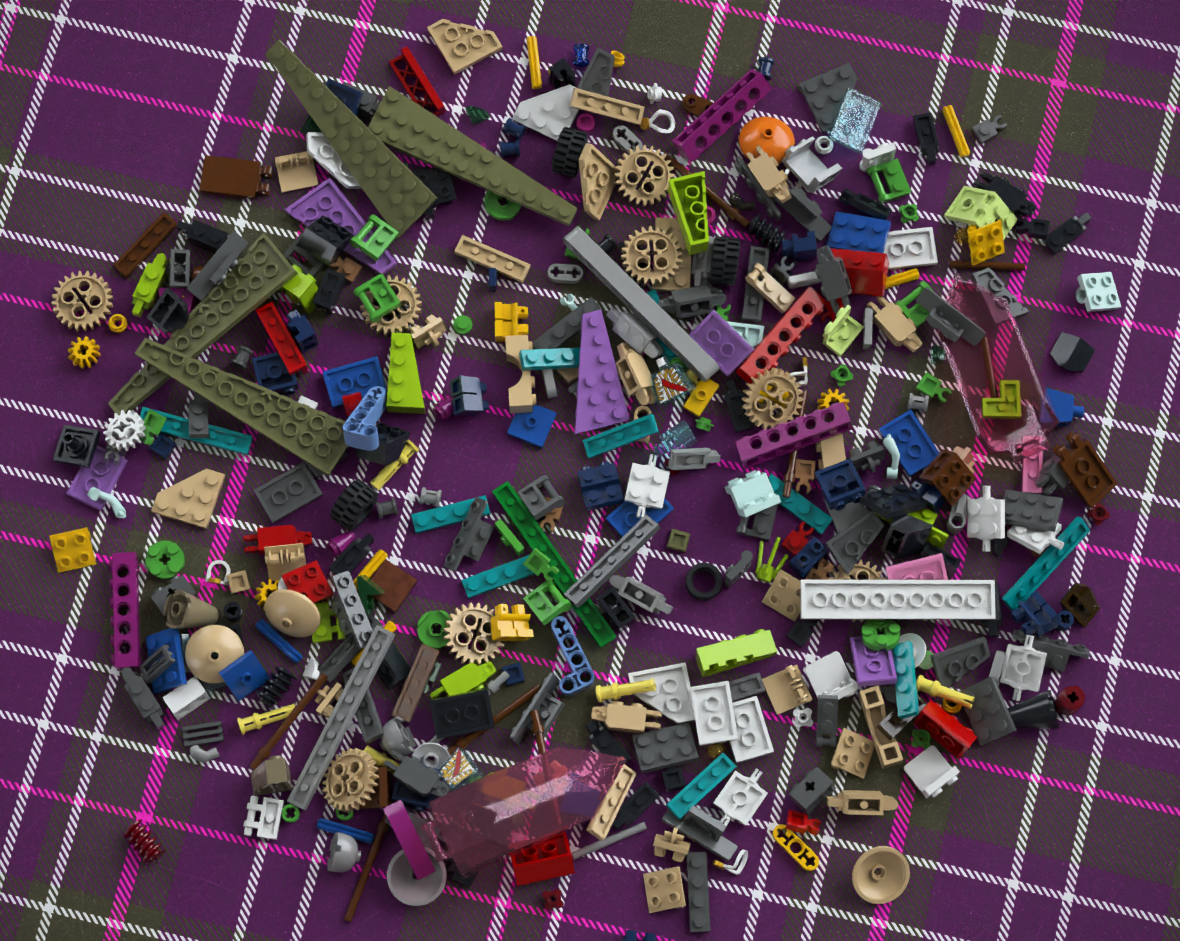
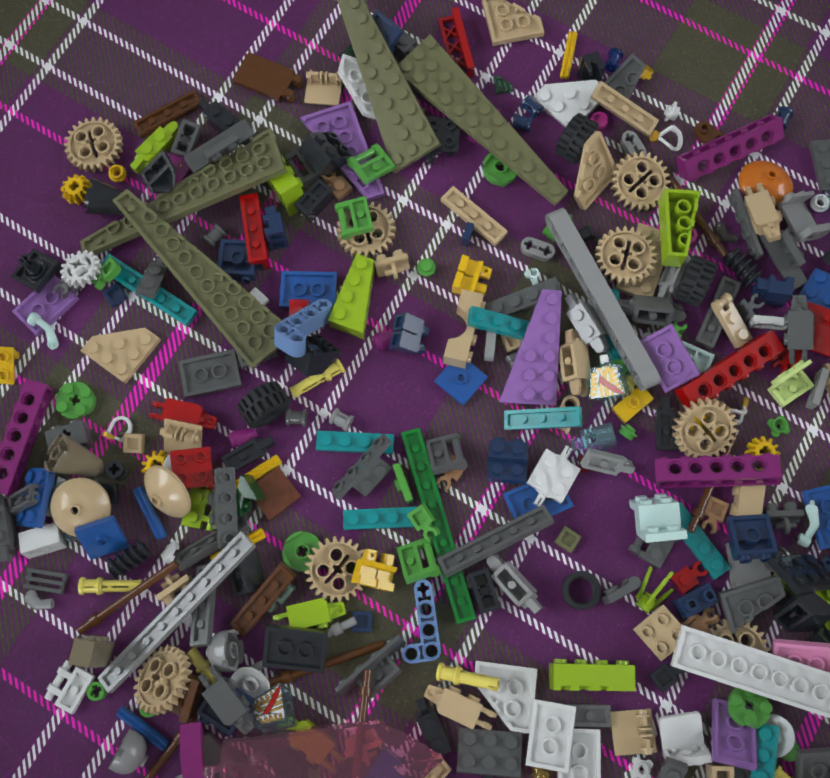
camera: 25 degrees right, 0 degrees up
none -> black cone [84,178,124,215]

